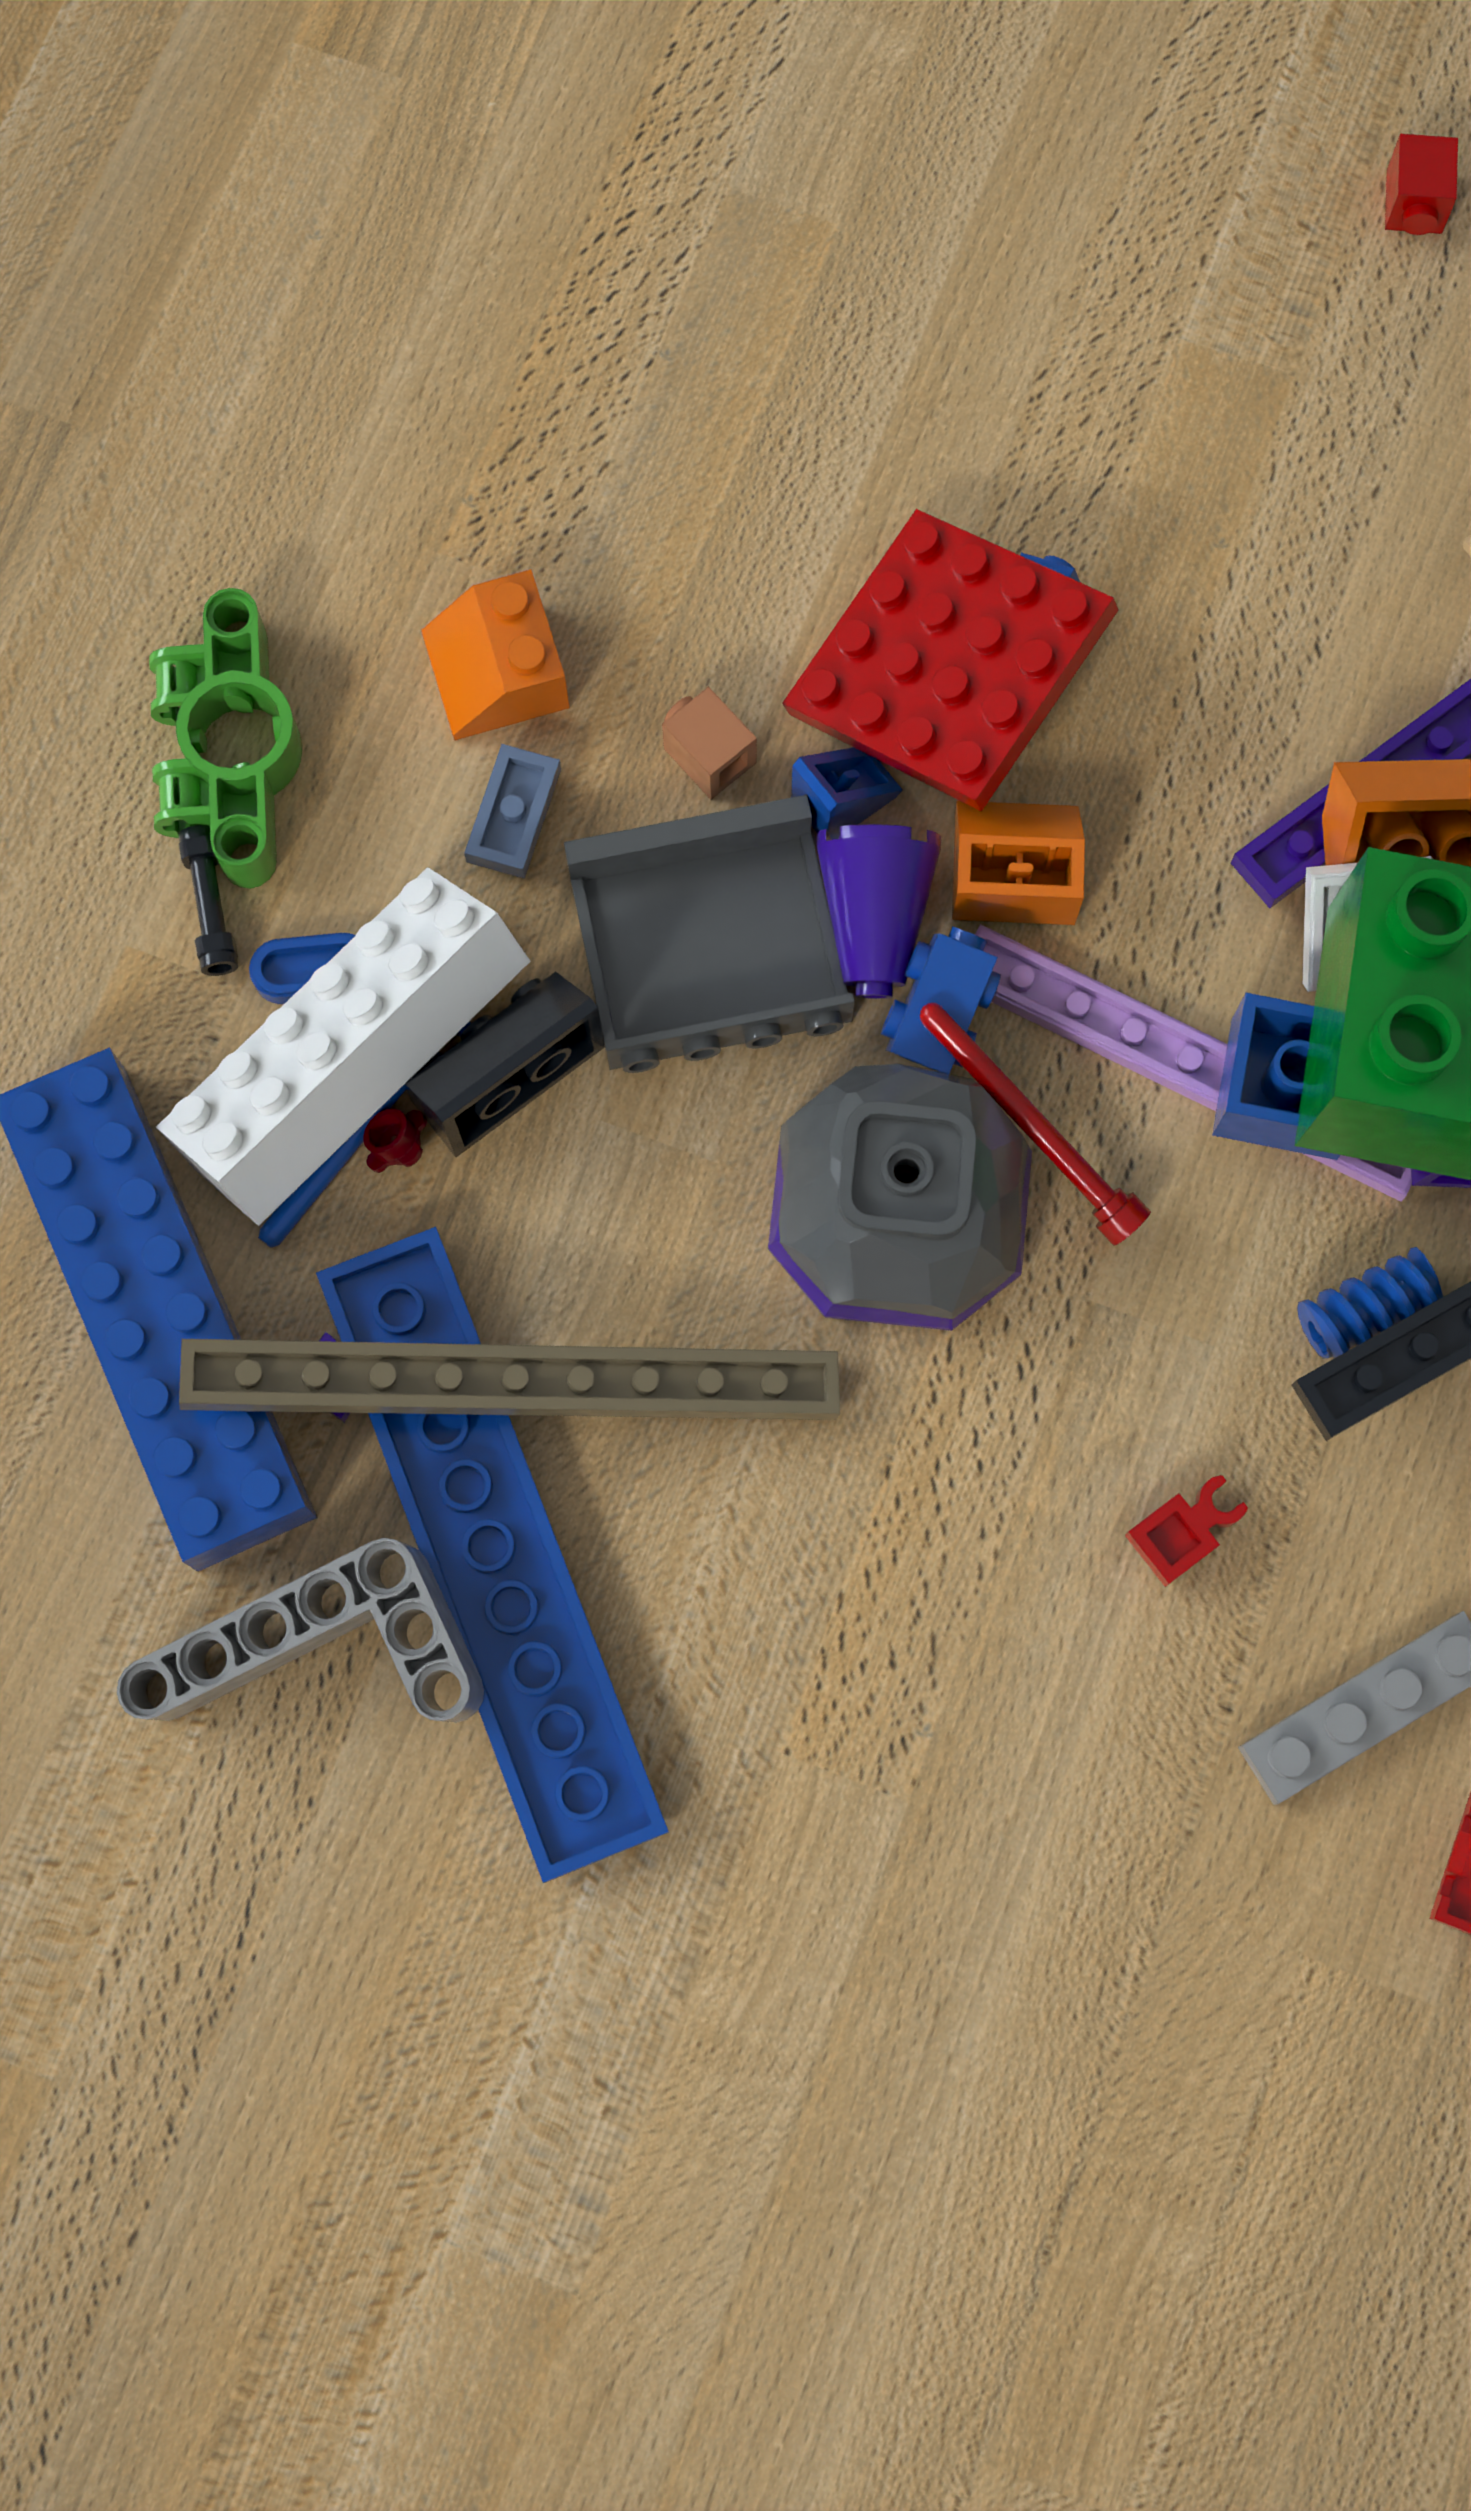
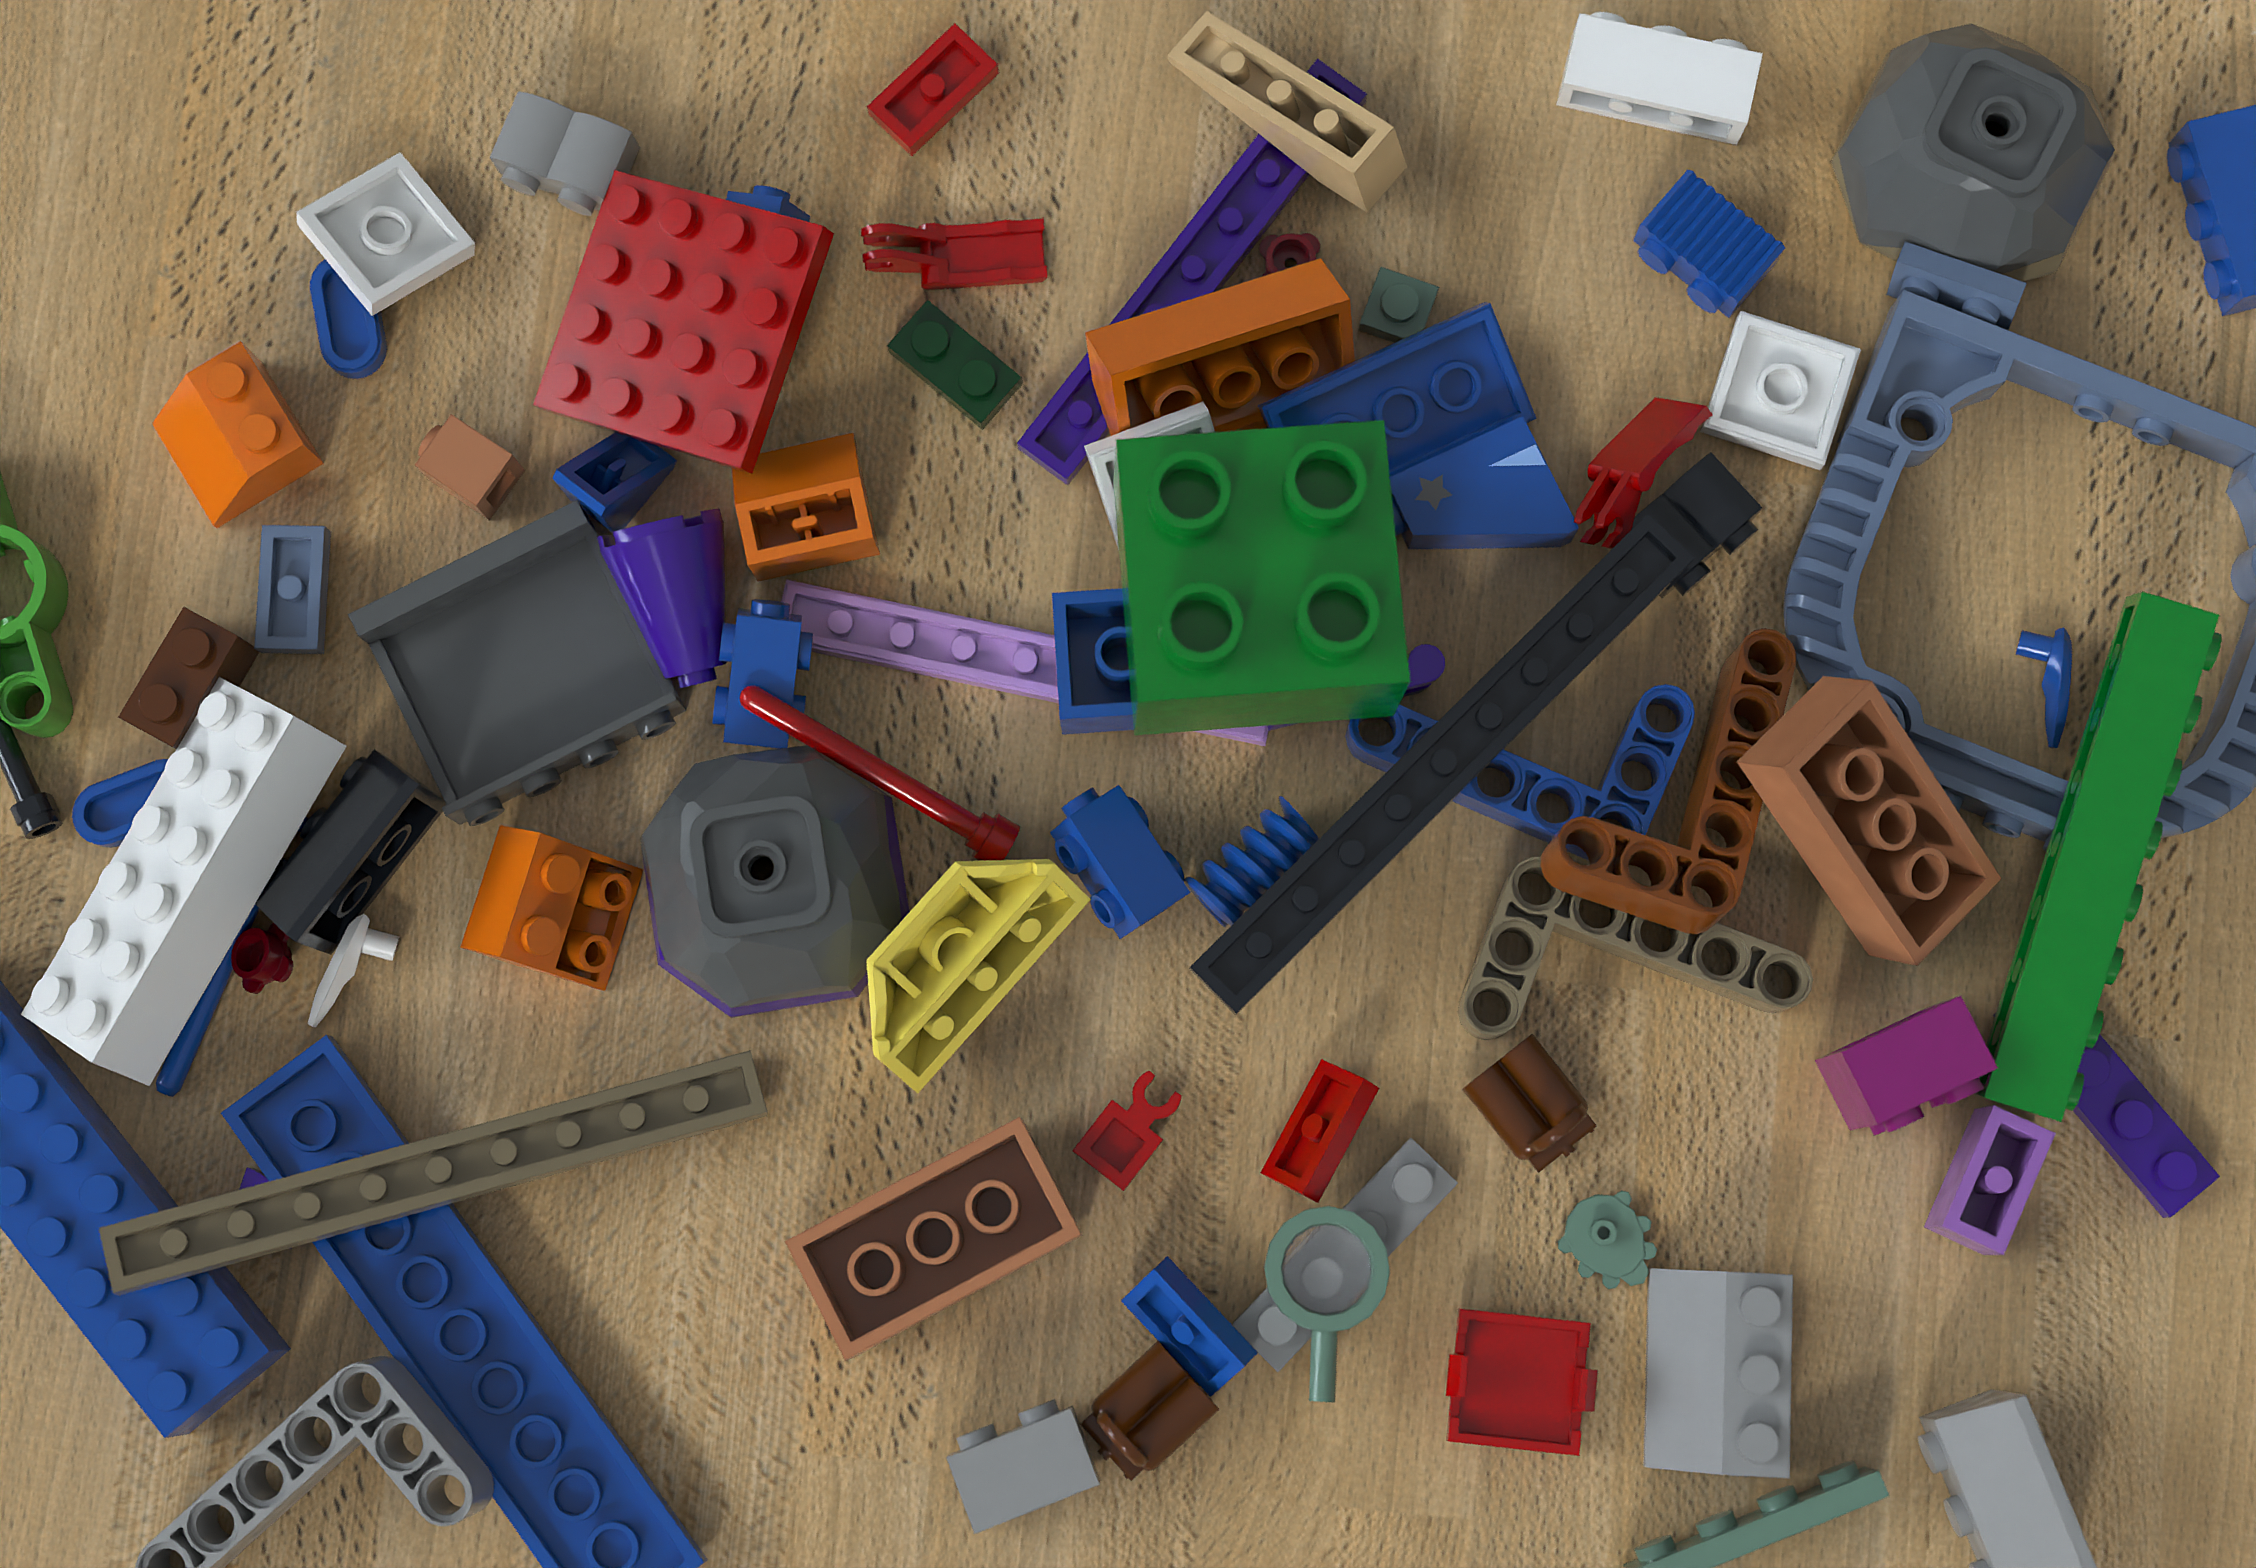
camera: 10 degrees left, 5 degrees up
none -> reddish brown brick [118,607,259,749]
none -> white plate [296,152,475,316]
none -> white bar [308,914,400,1027]
none -> blue tile [310,259,387,379]
none -> orange slope [460,825,643,991]
none -> light grey brick [490,91,640,216]
none -> nougat brick [785,1117,1083,1360]
none -> red arm [861,218,1048,290]
none -> red plate [867,23,999,156]
none -> light yellow wedge [867,859,1091,1094]
none -> dark green plate [887,300,1023,430]
none -> light grey brick [946,1399,1101,1534]
none -> blue brick [1050,785,1190,939]
none -> reddish brown piece [1080,1341,1220,1481]
none -> blue plate [1121,1256,1258,1397]
none -> red plate [1260,1059,1379,1203]
none -> piece [1264,1206,1390,1402]

